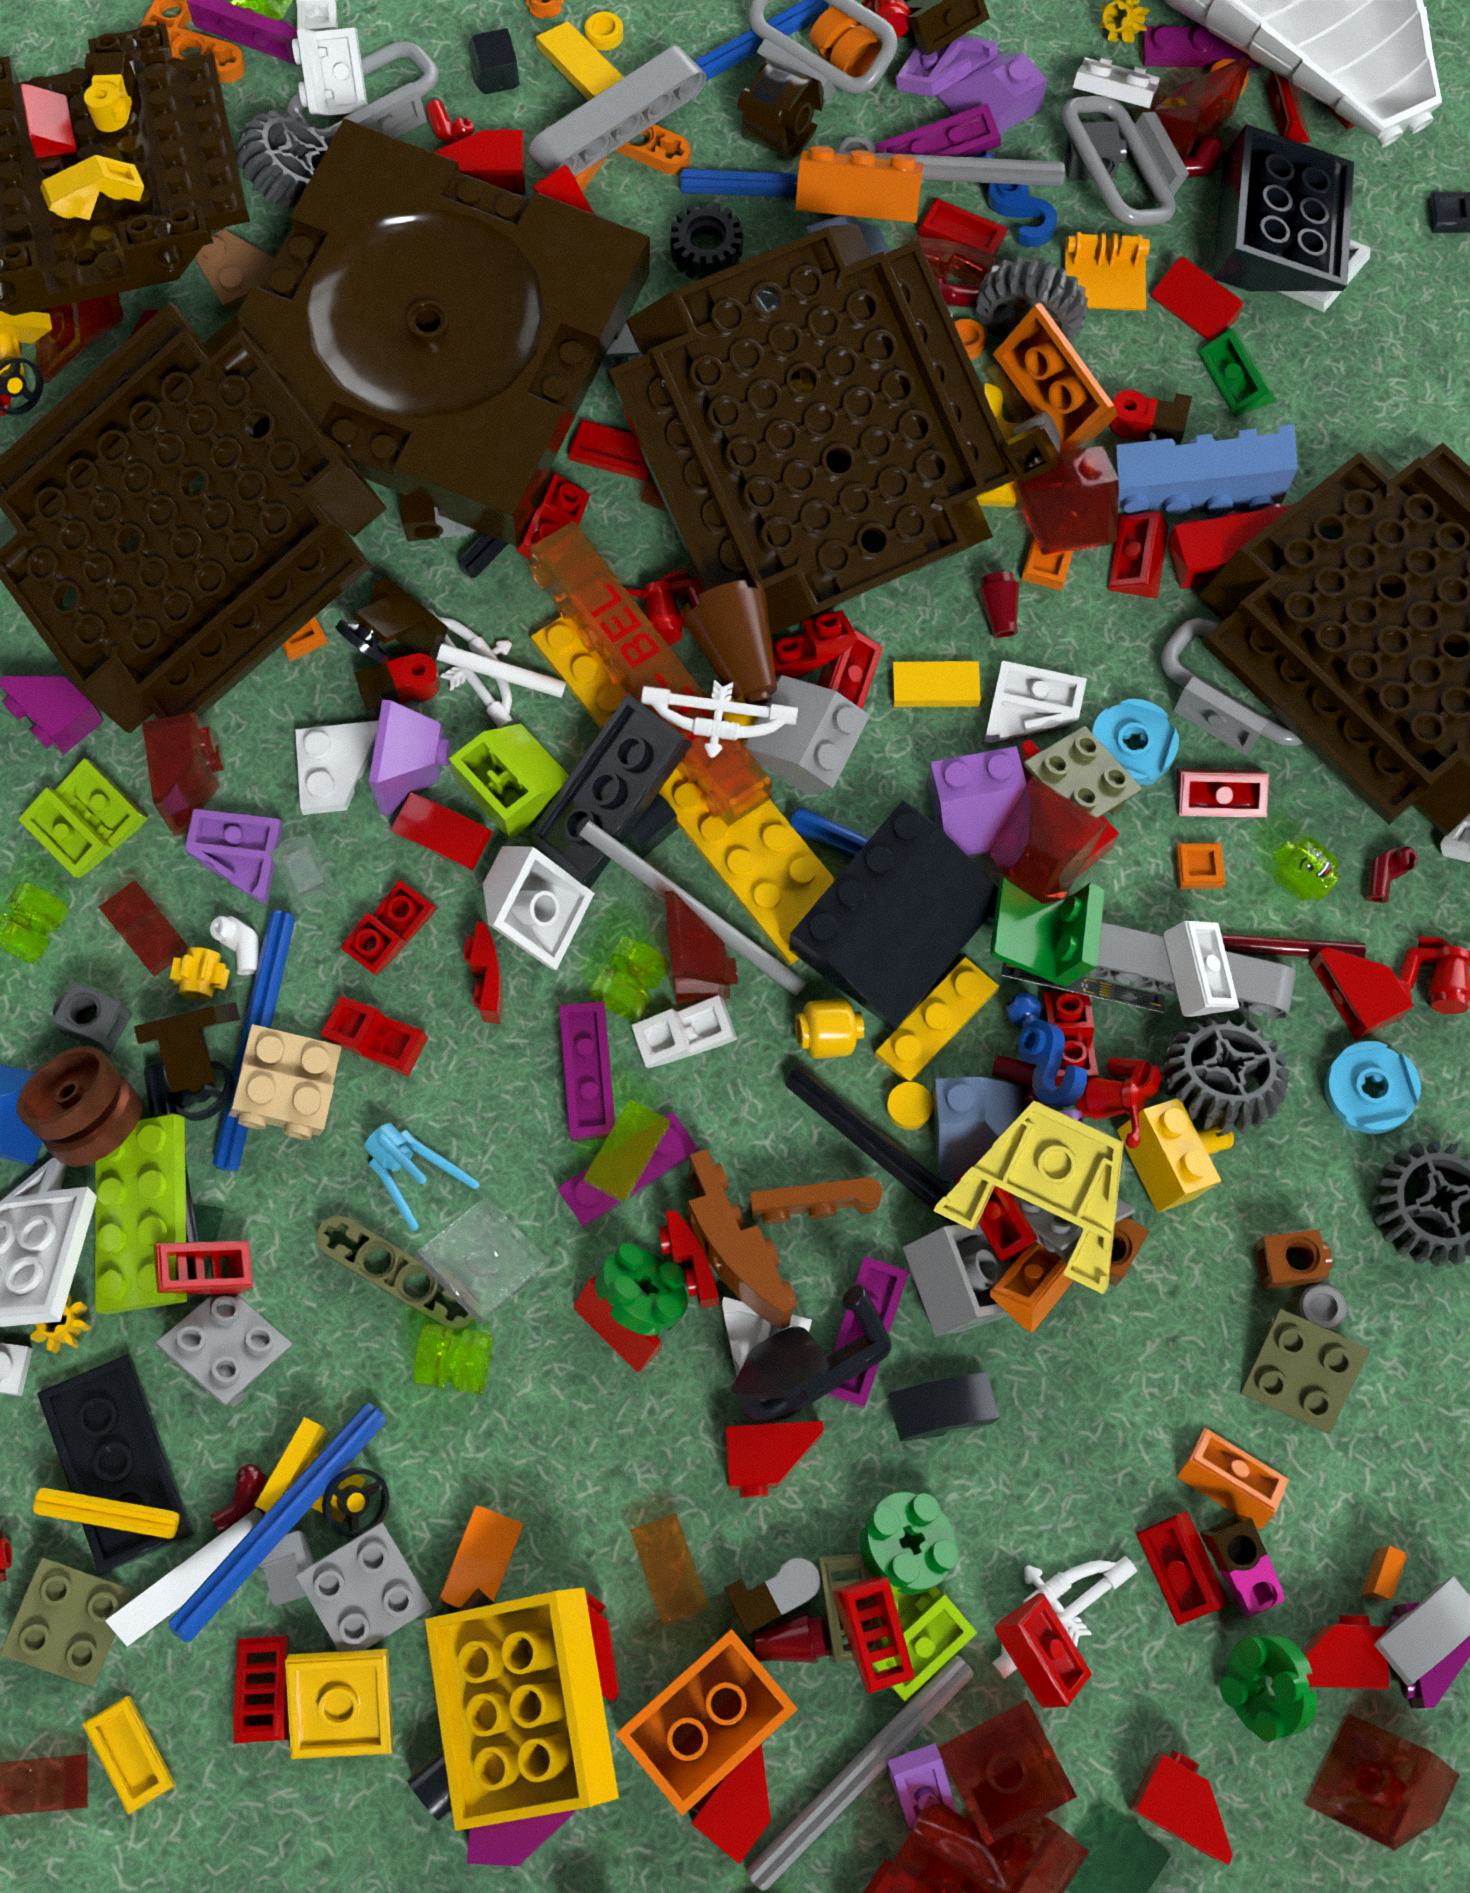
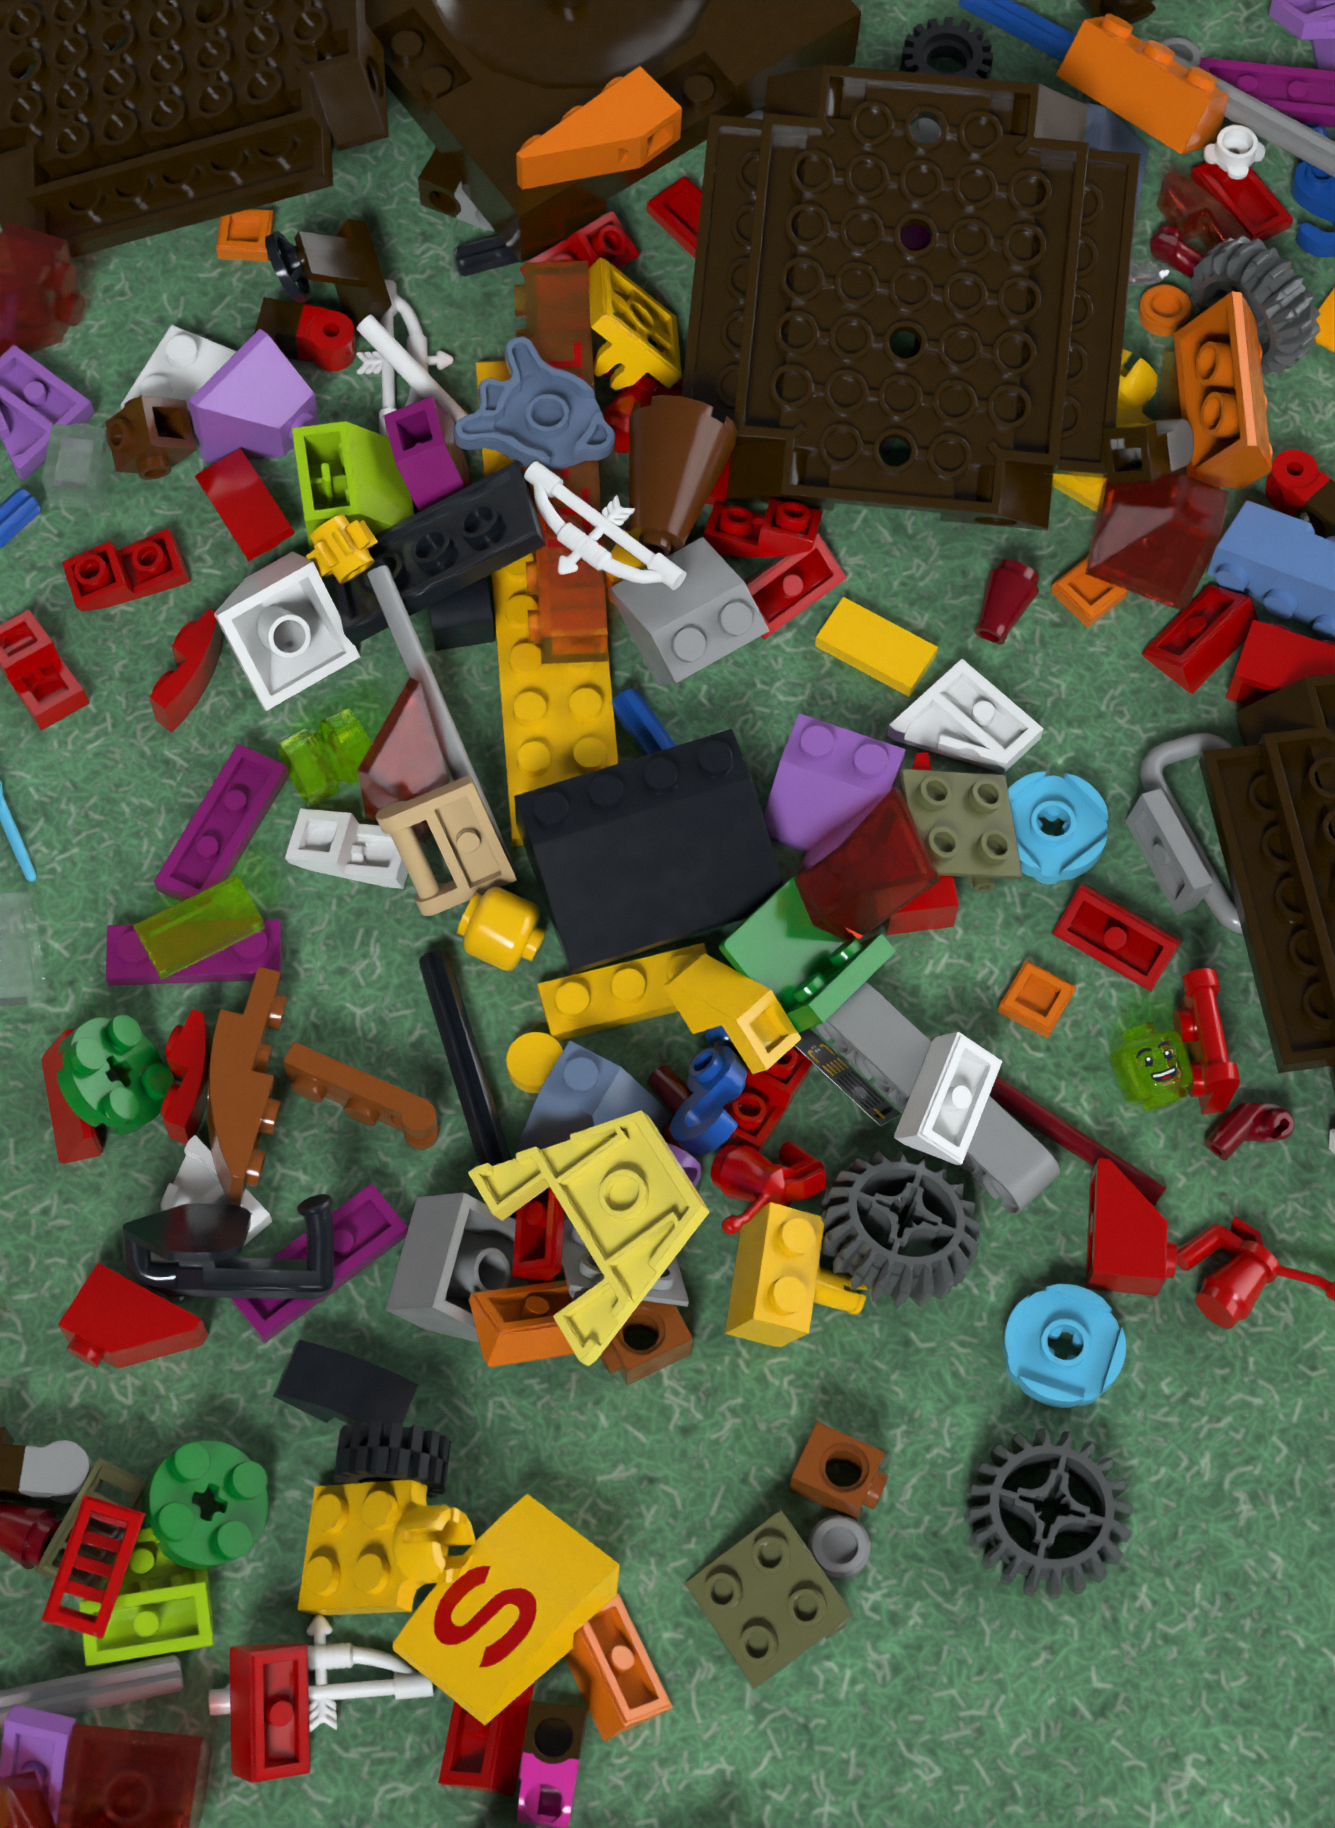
camera: 30 degrees right, 5 degrees down
none -> reddish brown brick [105,395,196,480]
none -> yellow plate [297,1480,475,1615]
none -> yellow gear [306,514,378,584]
none -> black tyre [334,1421,451,1498]
none -> tan plate [375,774,517,916]
none -> magenta slope [383,396,472,512]
none -> yellow slope [393,1494,620,1725]
none -> sand blue tile [453,337,615,471]
none -> orange slope [516,66,682,190]
none -> yellow piece [588,257,682,390]
none -> yellow slope [663,953,802,1074]
none -> red plate [1173,968,1240,1115]
none -> white plate [1204,125,1265,179]

